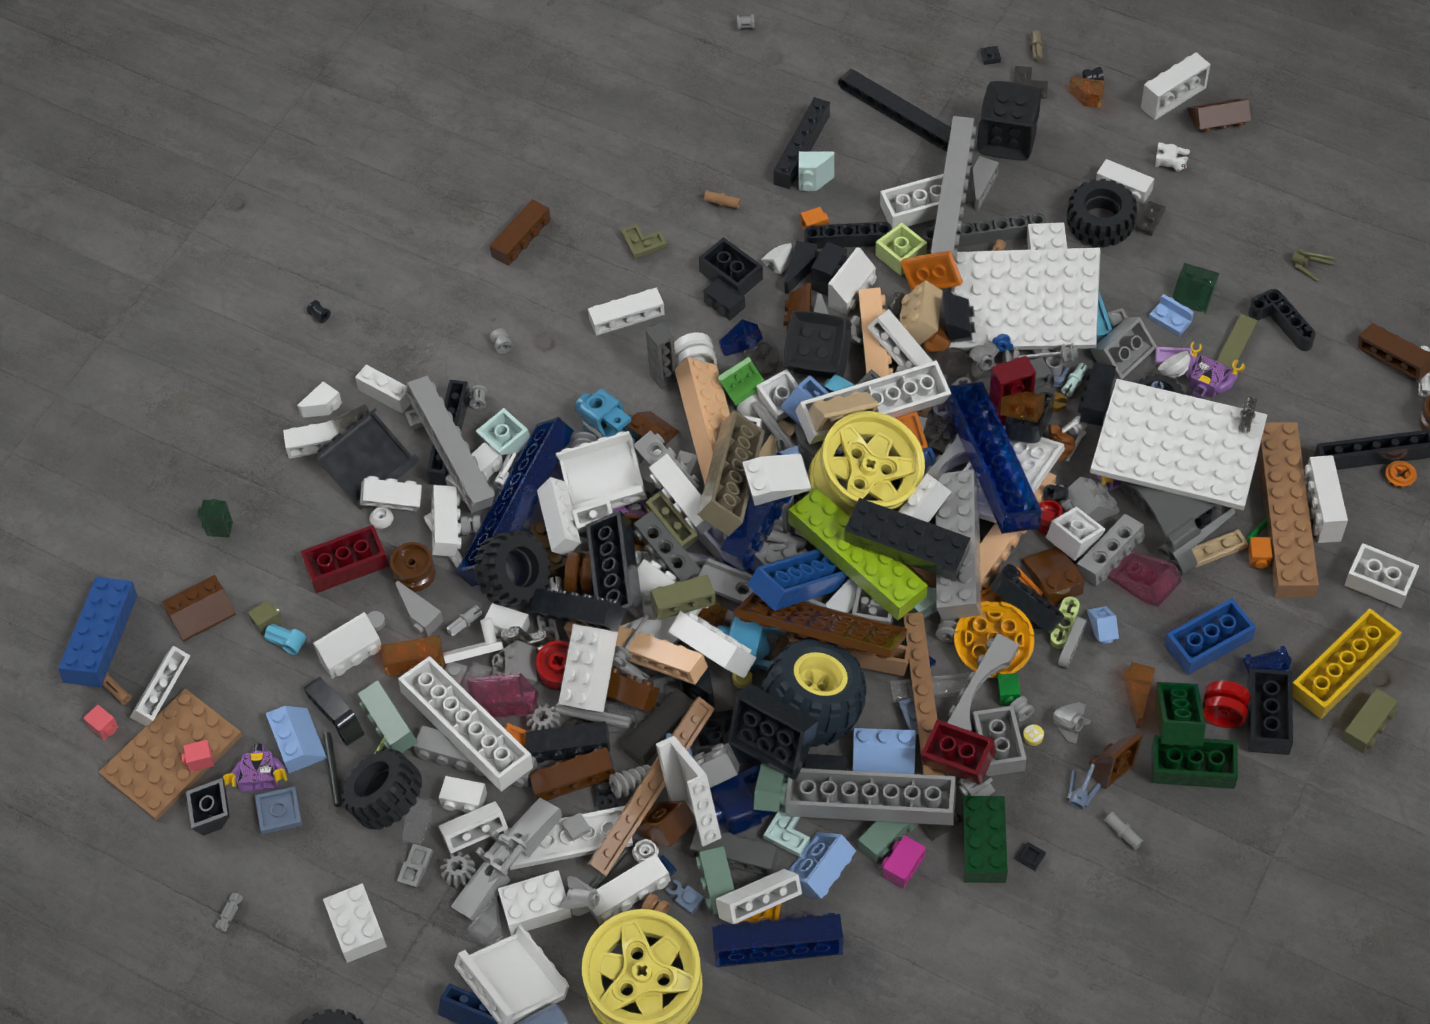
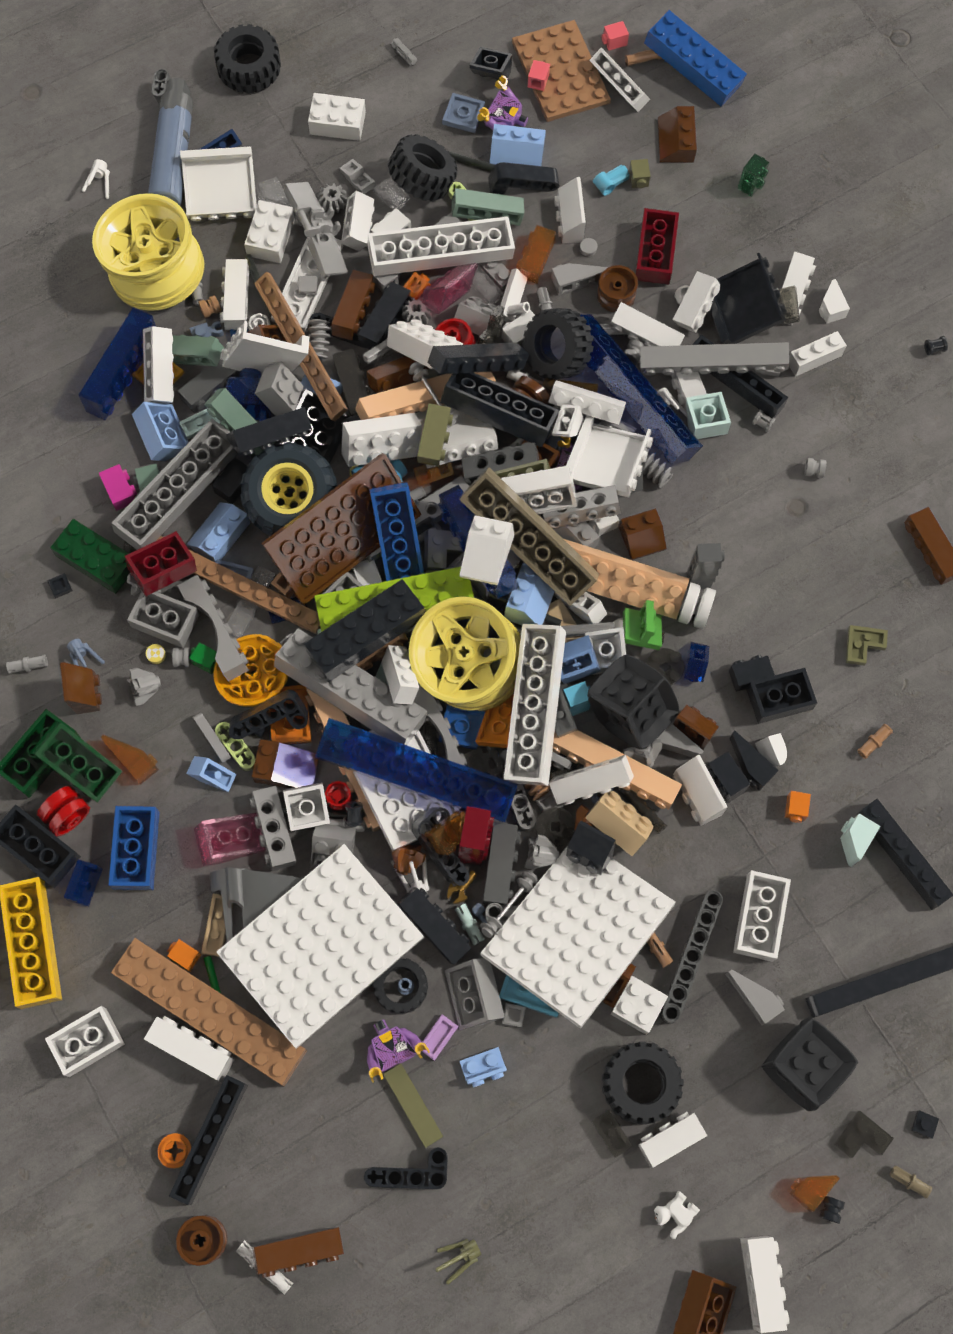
camera: 115 degrees right, 15 degrees up
light grey brick [560,876,600,916] -> none
dark azure piece [575,389,635,444] -> none
white brick [588,288,665,336] -> none
black beam [804,222,892,249] -> none
tan slope [809,391,879,432] -> none
yellowish green brick [876,222,927,275] -> none
orange plate [900,250,963,291] -> none
light grey brick [931,116,977,260] -> none
blue plate [992,334,1013,352] -> none
white piece [1158,351,1191,378] -> none
clear green slope [1172,263,1219,314] -> none
clear smoke axle [1238,396,1257,433] -> none

